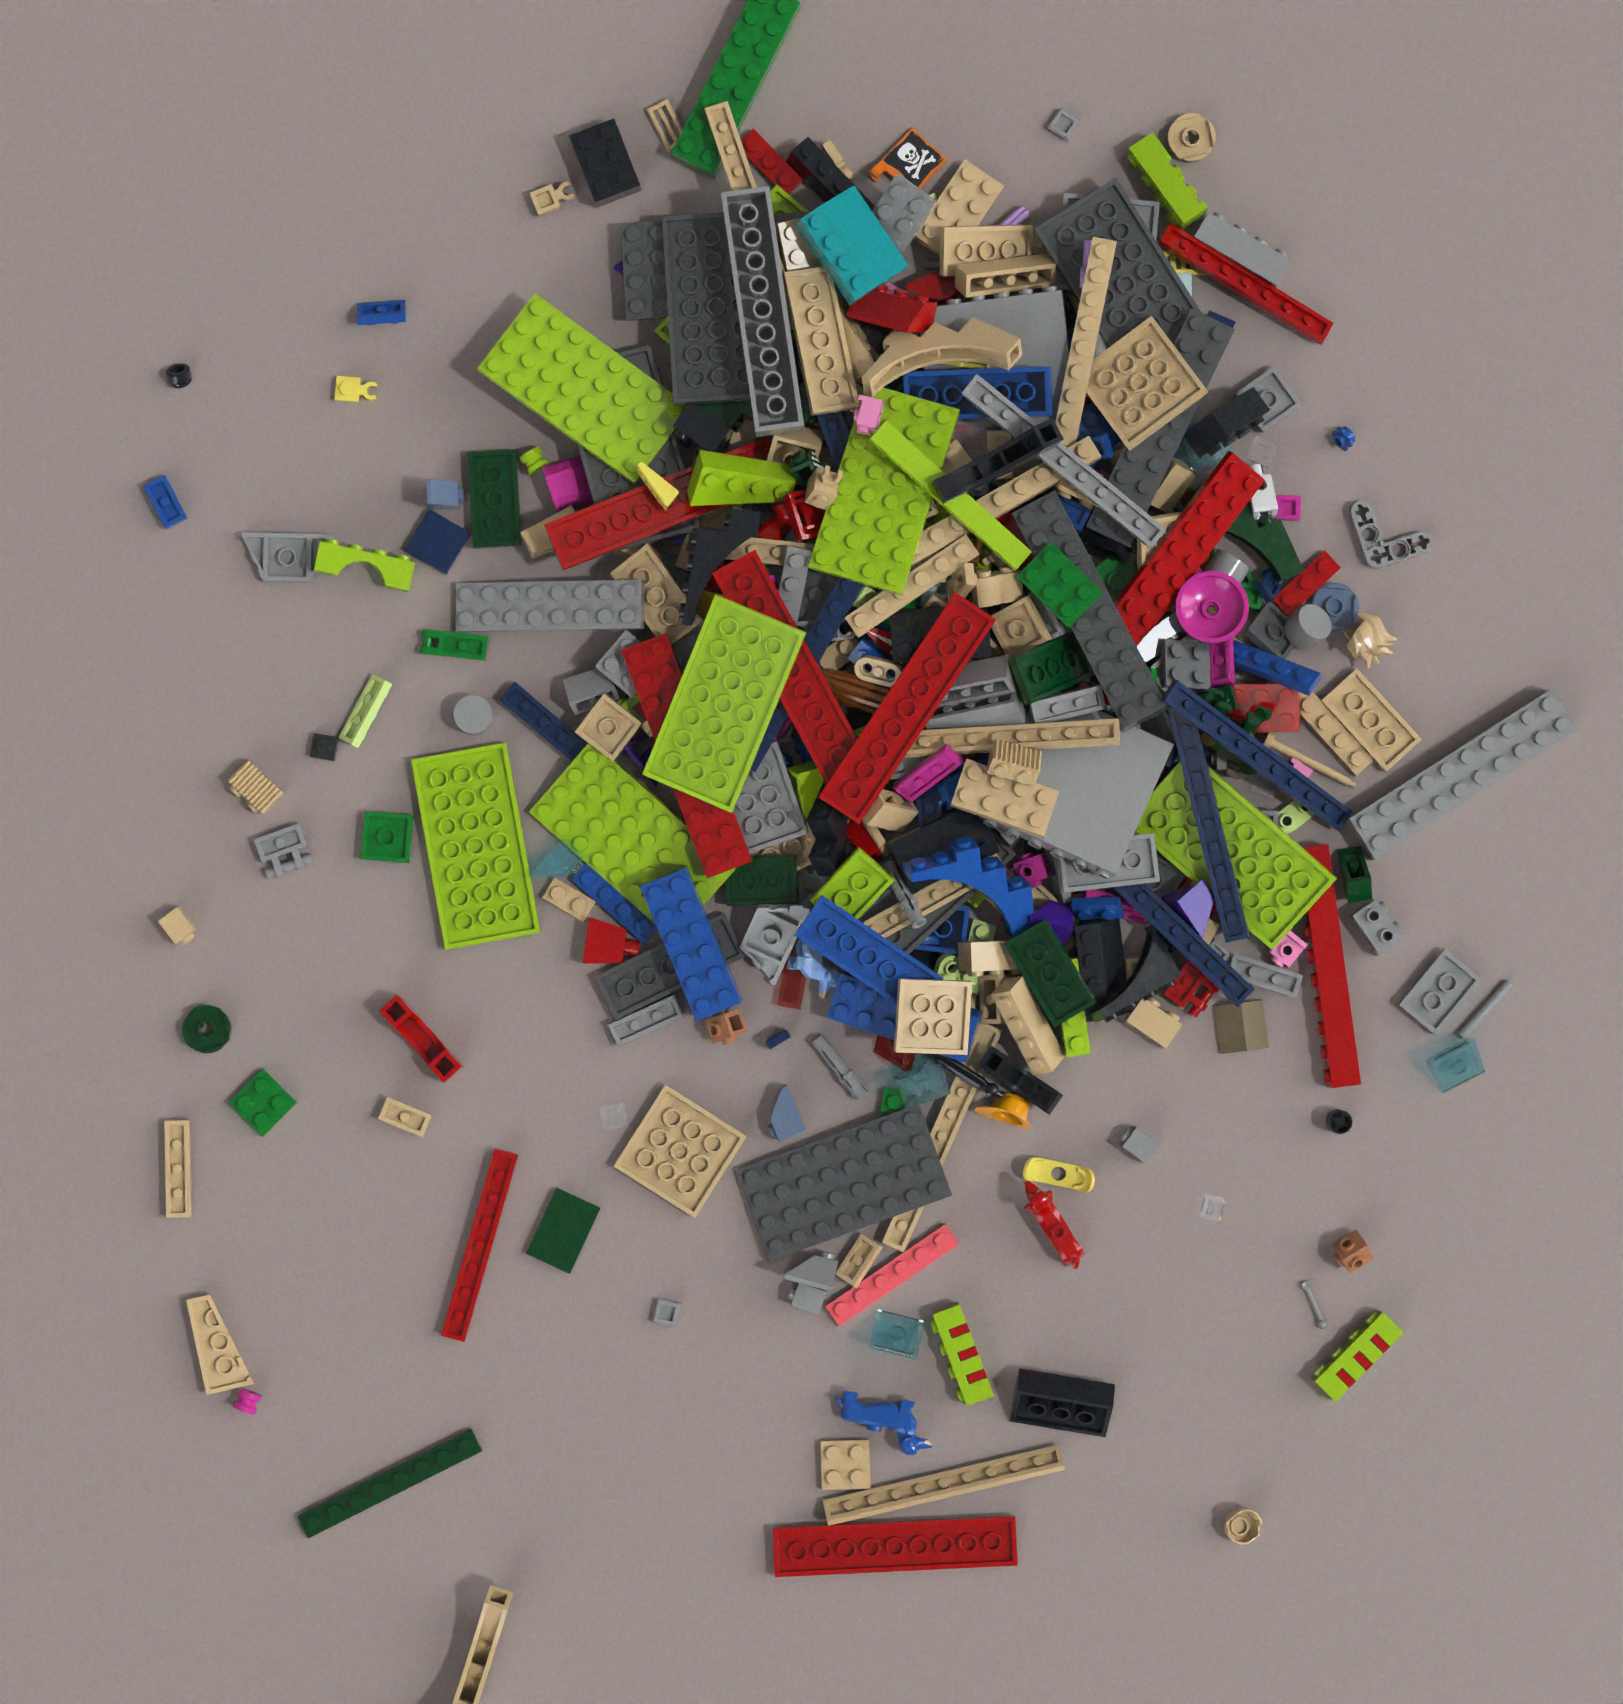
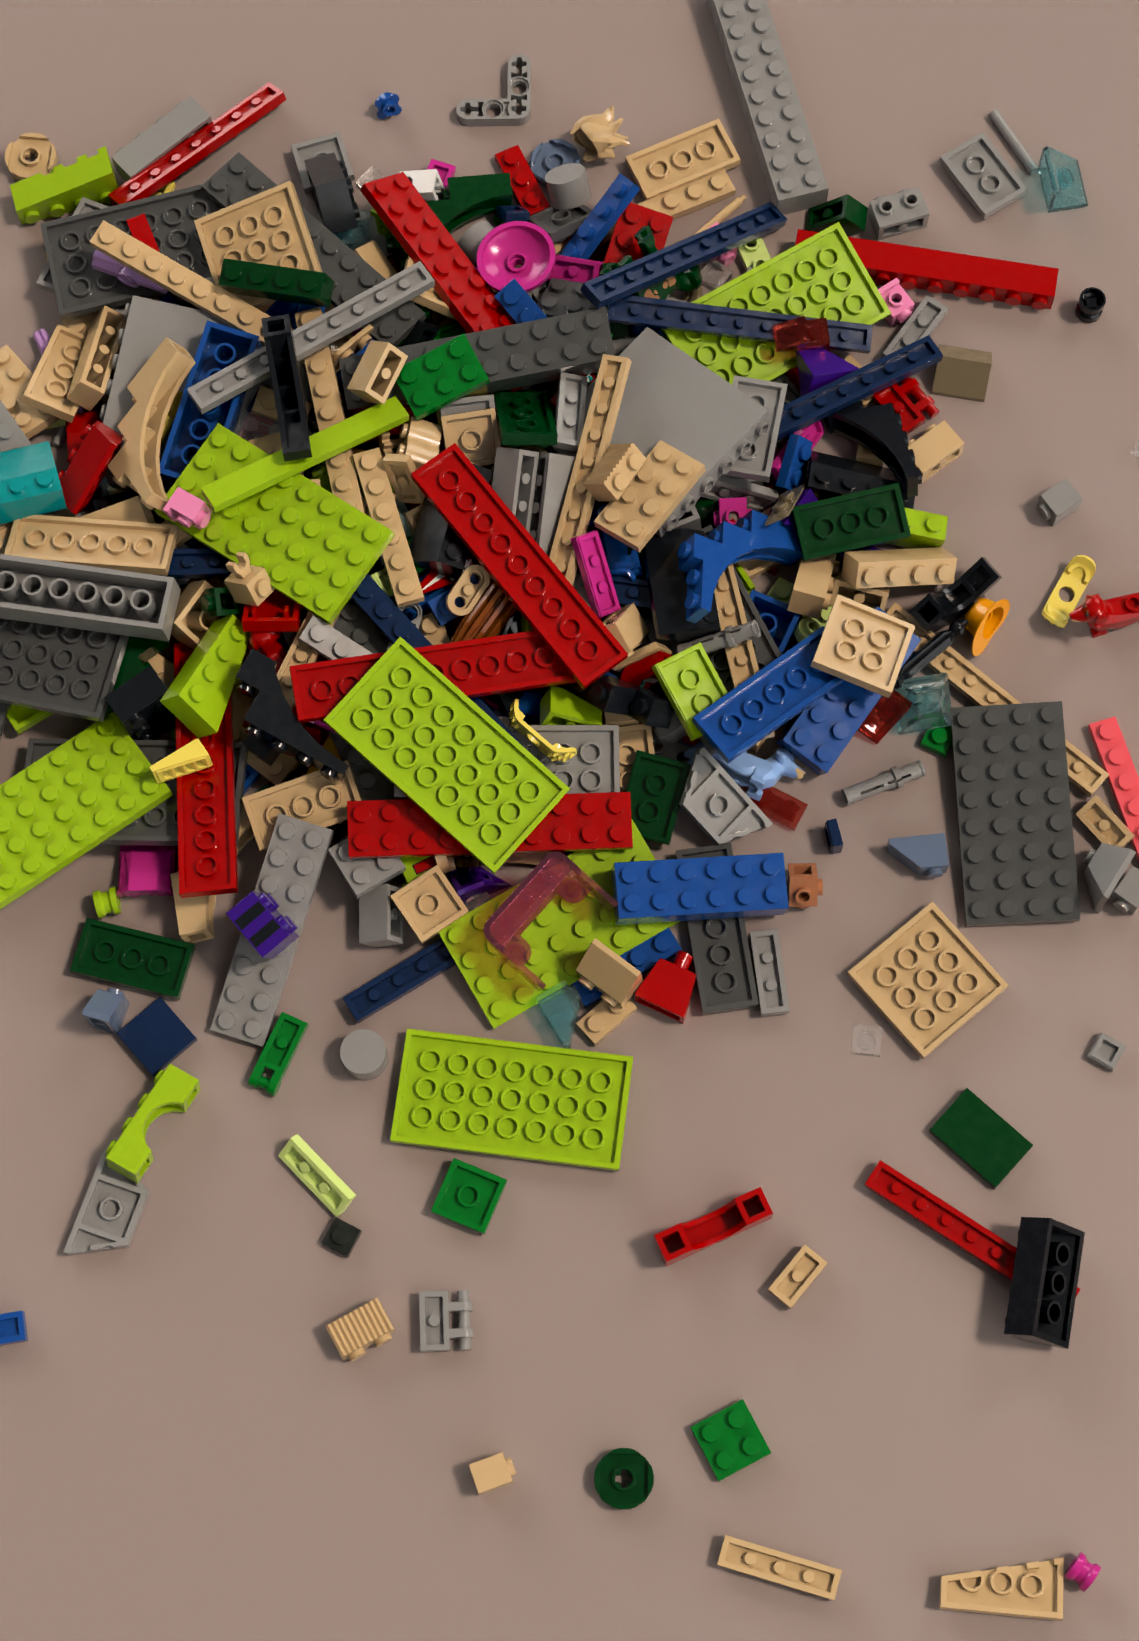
camera: 70 degrees left, 15 degrees down
none -> red sticker [126,213,159,252]
none -> dark green brick [218,258,334,308]
none -> dark purple brick [226,891,299,959]
none -> tan brick [347,340,408,404]
none -> clear pink windscreen [483,852,619,991]
none -> blue plate [494,279,548,324]
none -> light yellow piece [509,699,577,762]
none -> tan slope [576,938,643,1008]
none -> dark tan piece [765,484,806,526]
none -> clear red slope [772,316,830,353]
none -> black slope [1004,1217,1085,1349]

